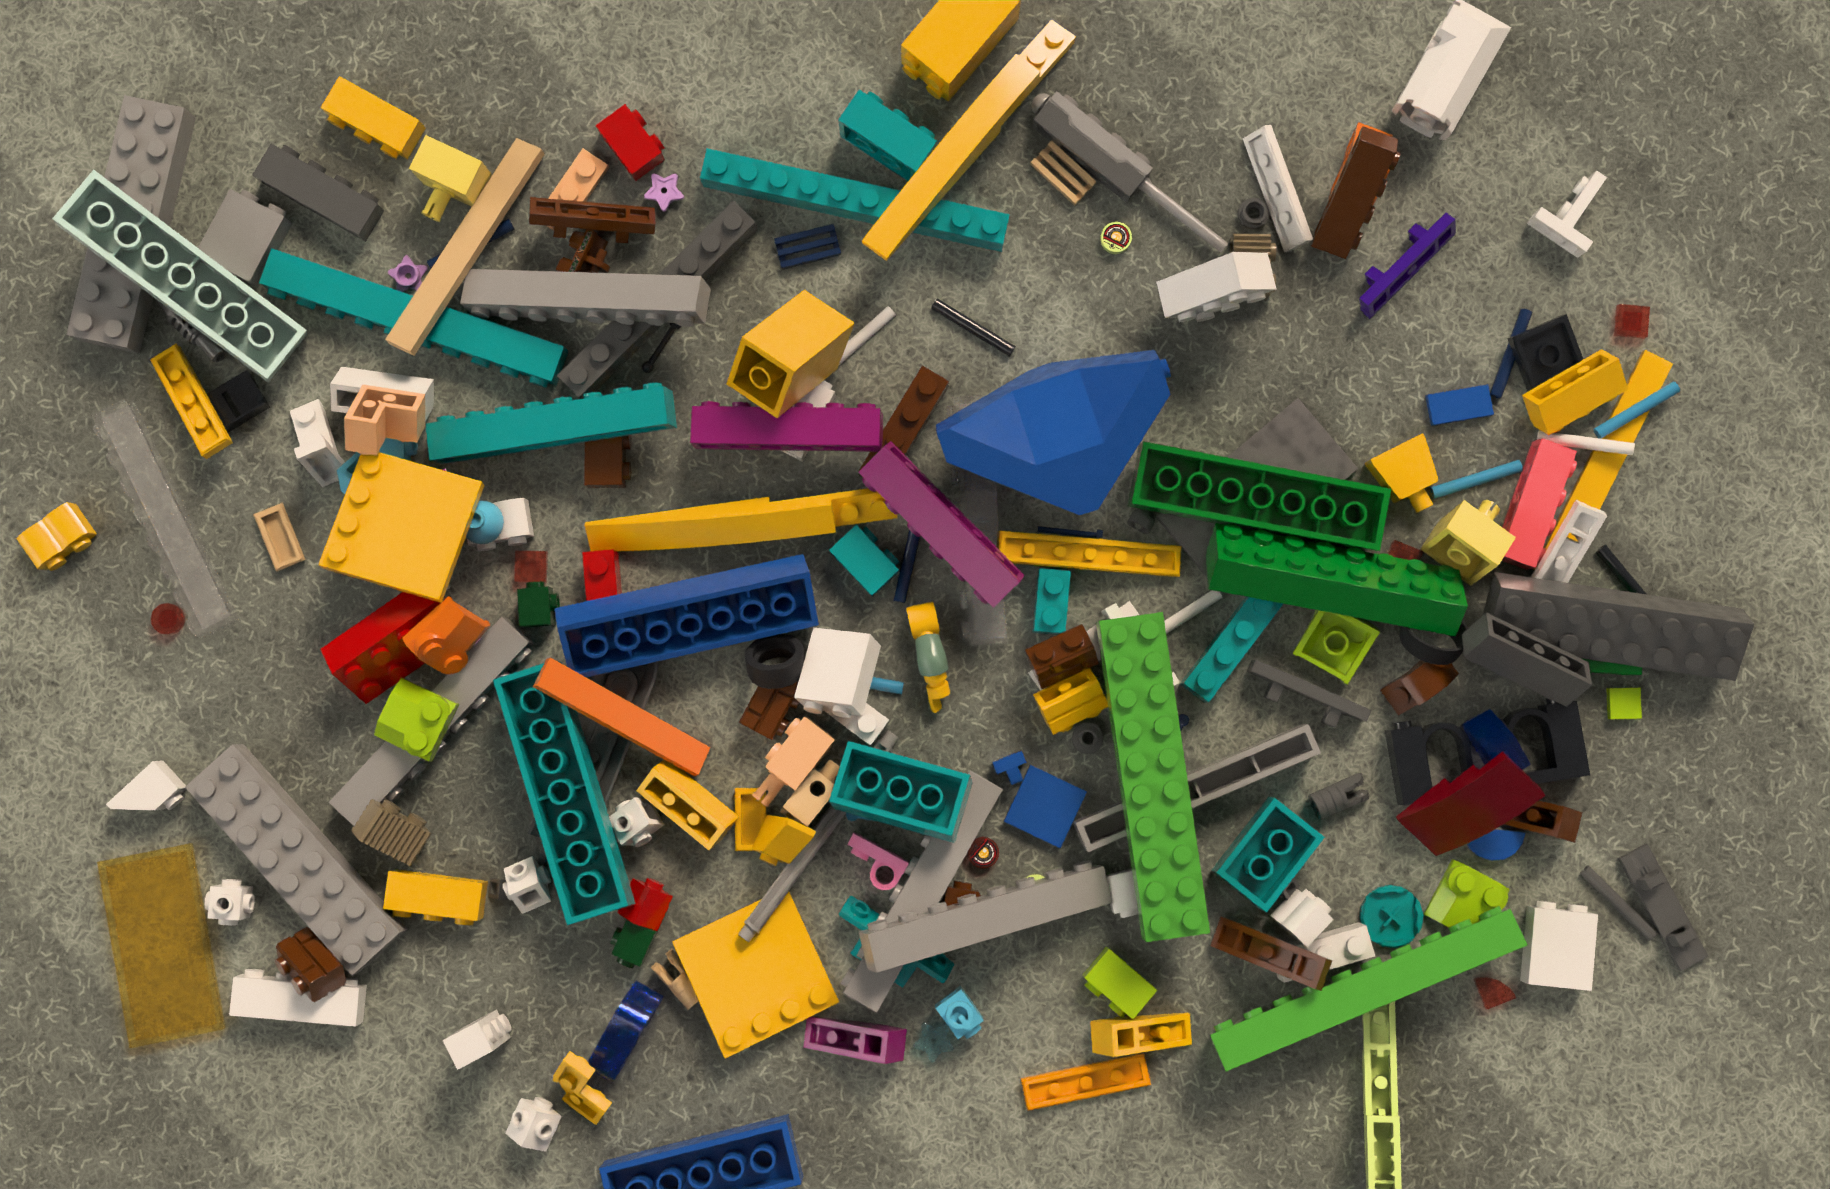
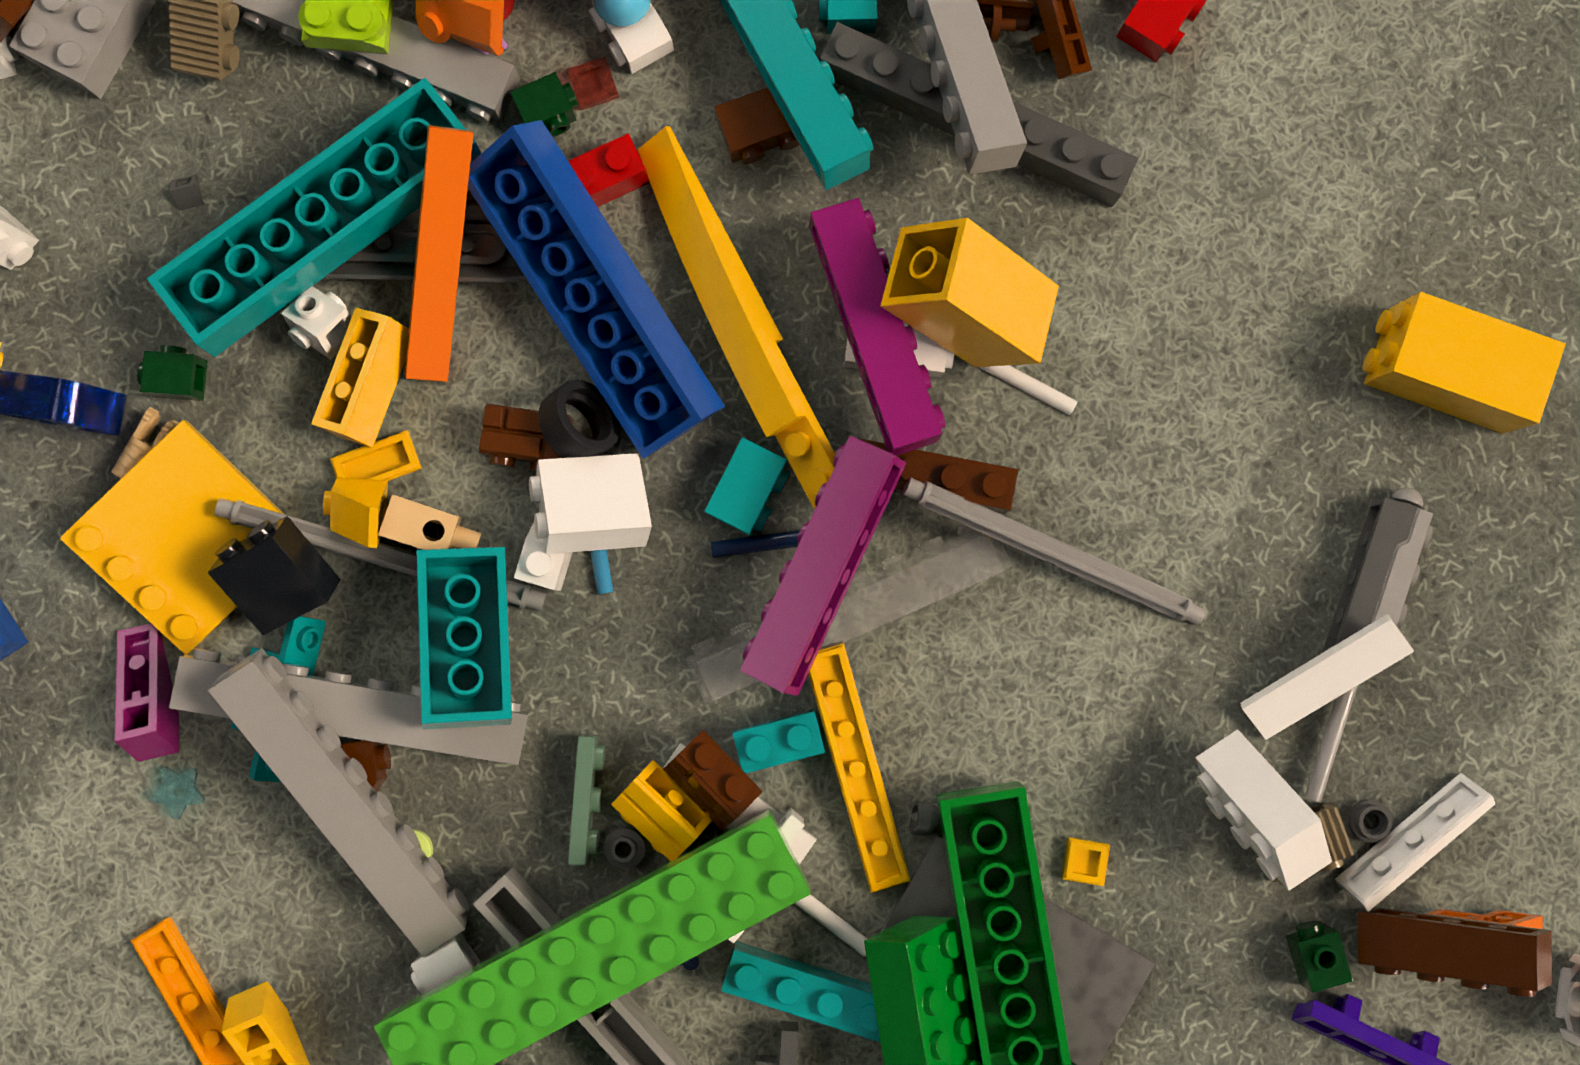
camera: 65 degrees right, 0 degrees up
yellow brick [383,869,488,925] -> none
white brick [503,856,551,914] -> none
red brick [617,877,673,931] -> none
black hinge [642,323,681,373] -> none
lavender plate [644,173,684,212] -> none
teal brick [700,148,1010,252] -> none
light nougat brick [752,716,837,807] -> none
dark blue tile [774,224,841,270] -> none
teal brick [838,89,937,181] -> none
bright pink plate [847,832,909,890] -> none
yellow slope [862,20,1076,261] -> none
piece [906,602,950,713] -> none
black bar [931,298,1016,357] -> none
medium azure brick [935,986,984,1039] -> none
blue panel [936,350,1171,515] -> none
tile [968,836,999,868] -> none
blue tile [992,751,1027,785] -> none
blue tile [1004,765,1087,848] -> none
tan tile [1030,140,1096,206] -> none
dark blue piece [1038,526,1103,539] -> none
lime brick [1082,946,1158,1019] -> none
tile [1100,222,1132,254] -> none
none -> black brick [207,516,341,635]
none -> sand green plate [568,734,606,866]
none -> light grey piece [902,477,1206,625]
none -> yellow tile [1061,837,1110,886]
none -> white tile [1240,614,1414,740]
none -> dark green brick [1286,921,1353,993]

